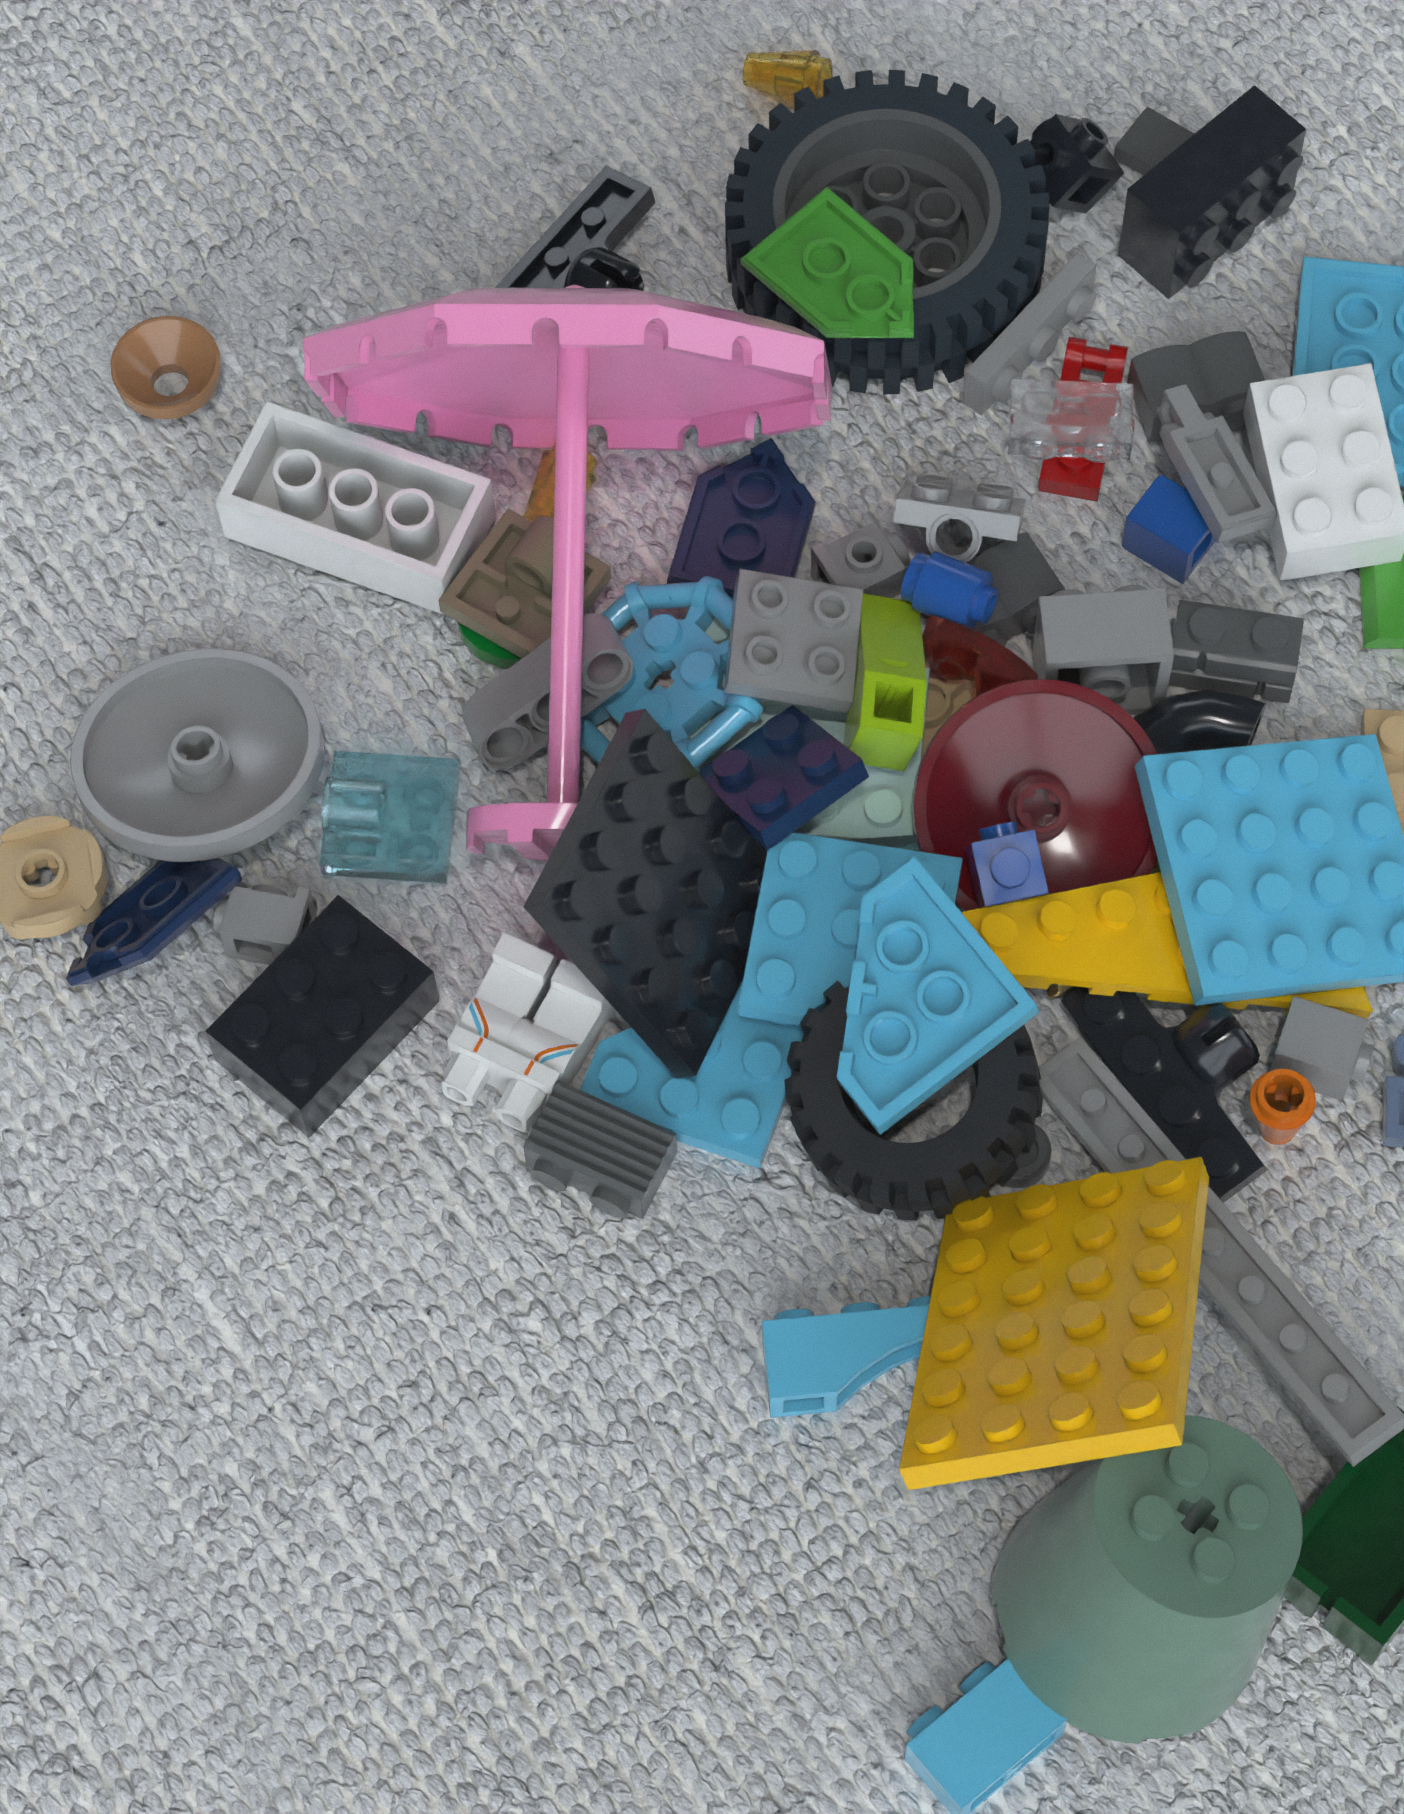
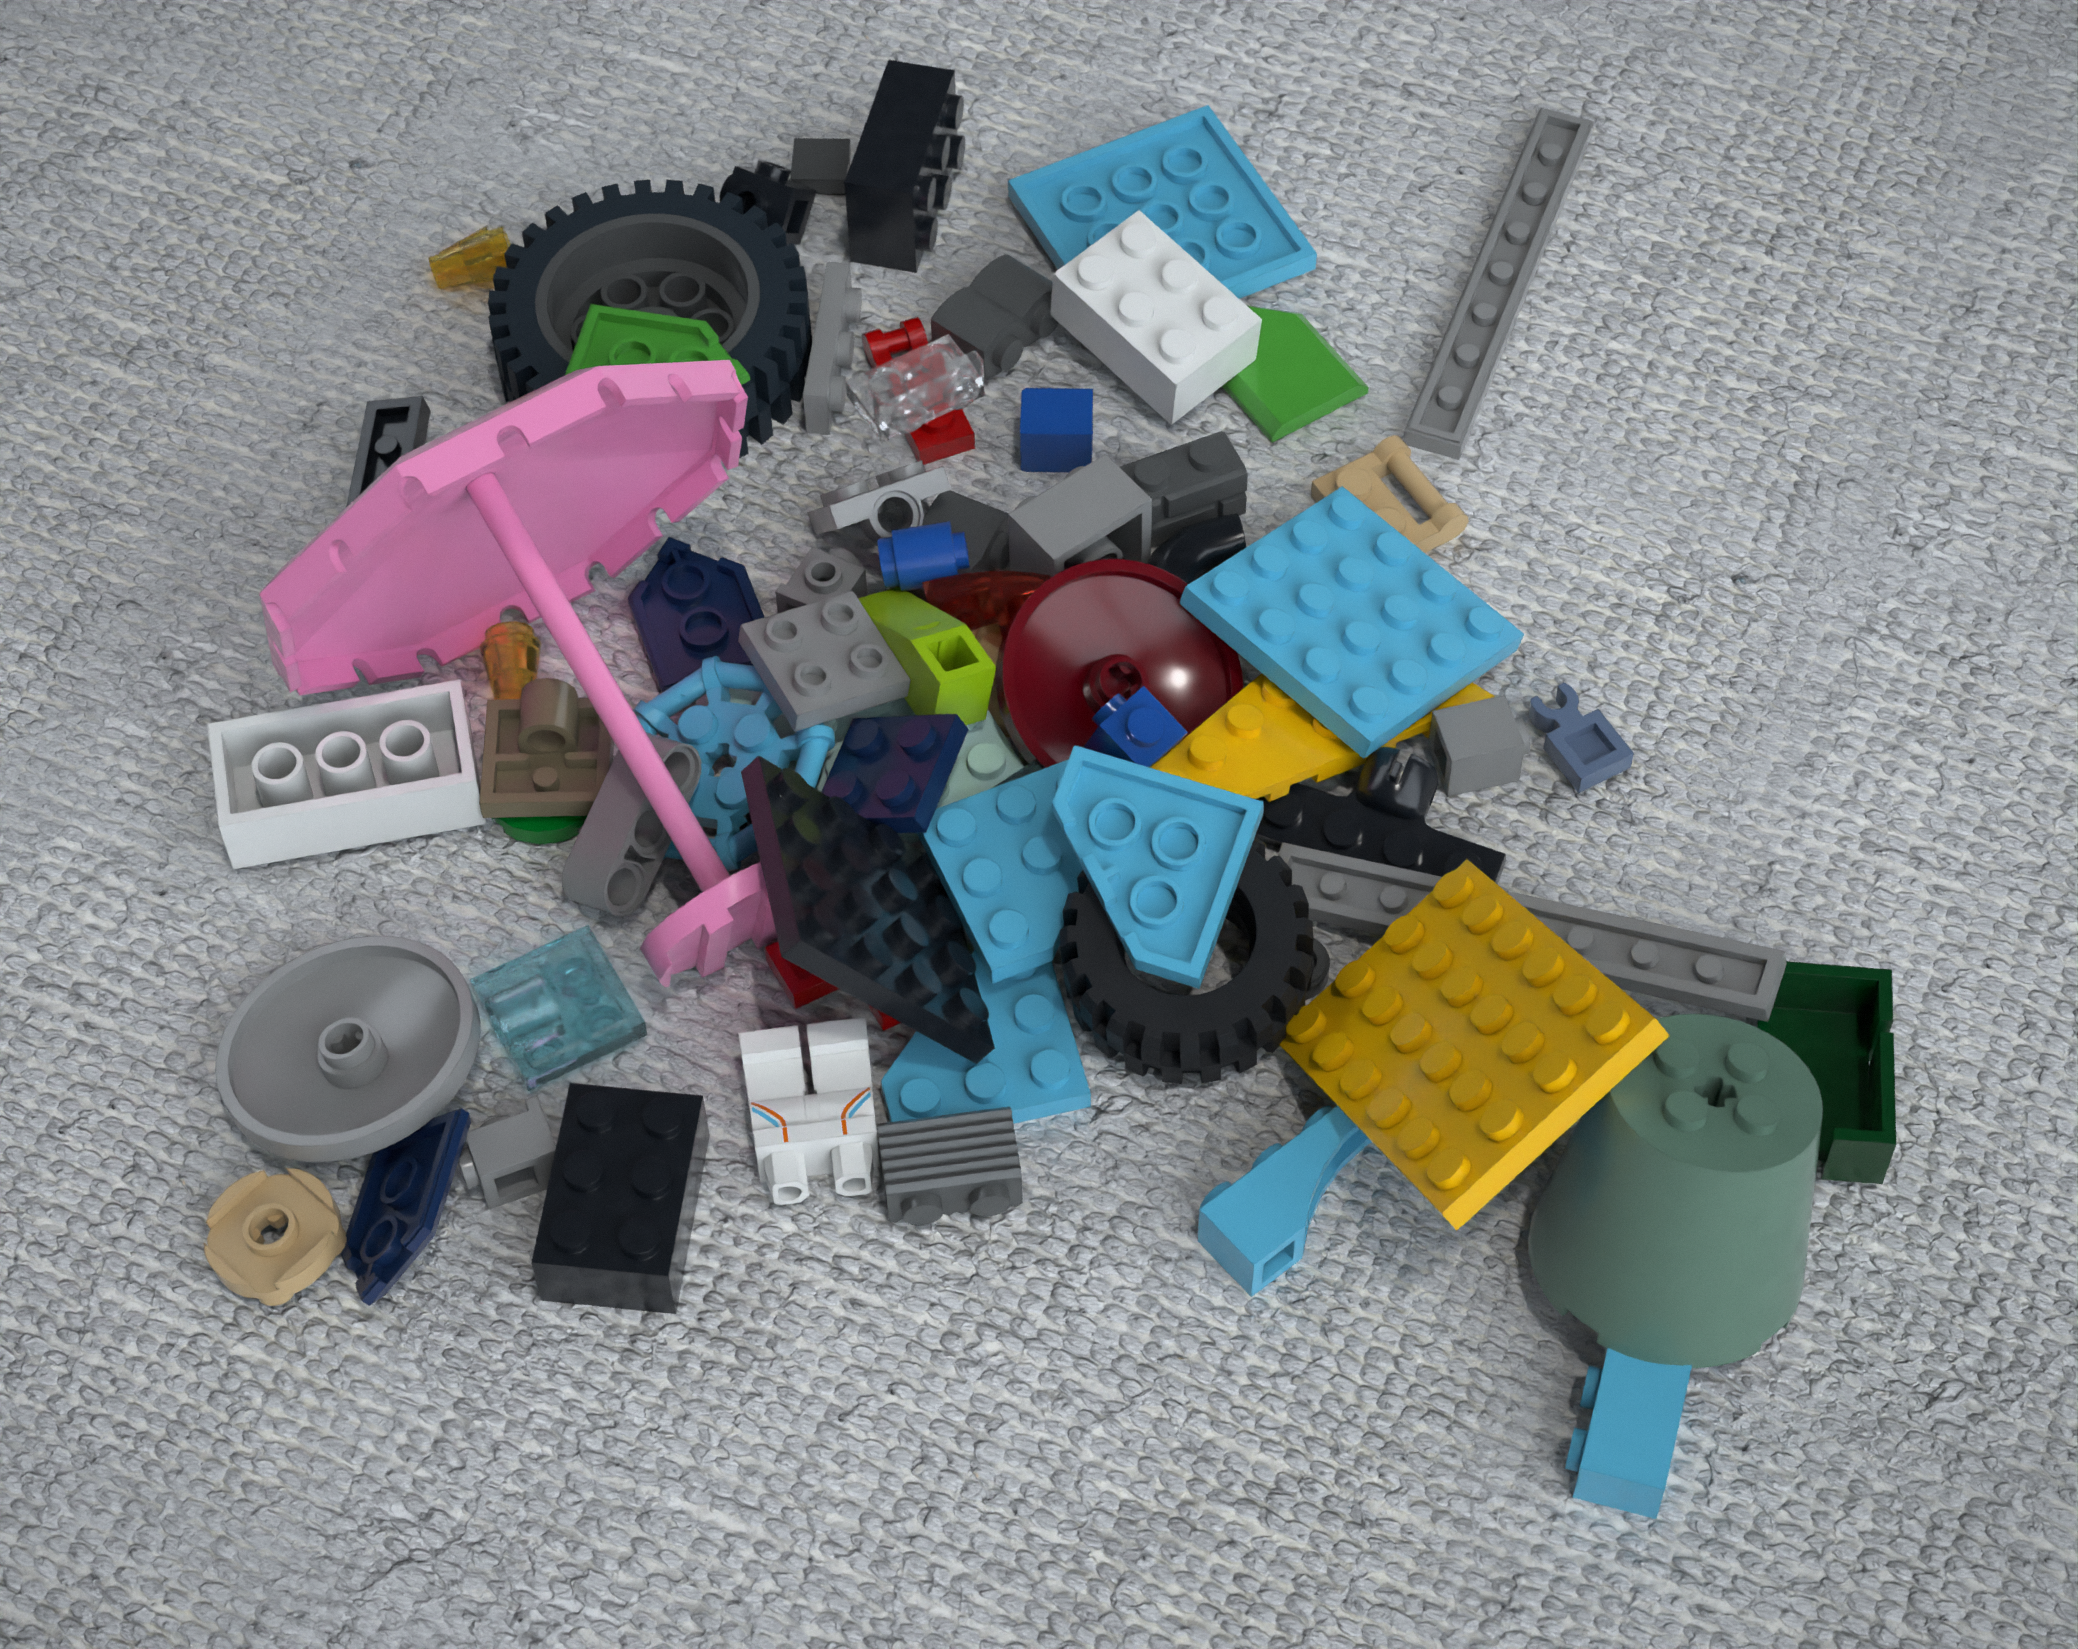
camera: 35 degrees left, 10 degrees down
medium nougat piece [110,316,221,420] -> none
light grey hinge [1156,384,1277,543] -> none
orange cone [1250,1069,1316,1145] -> none

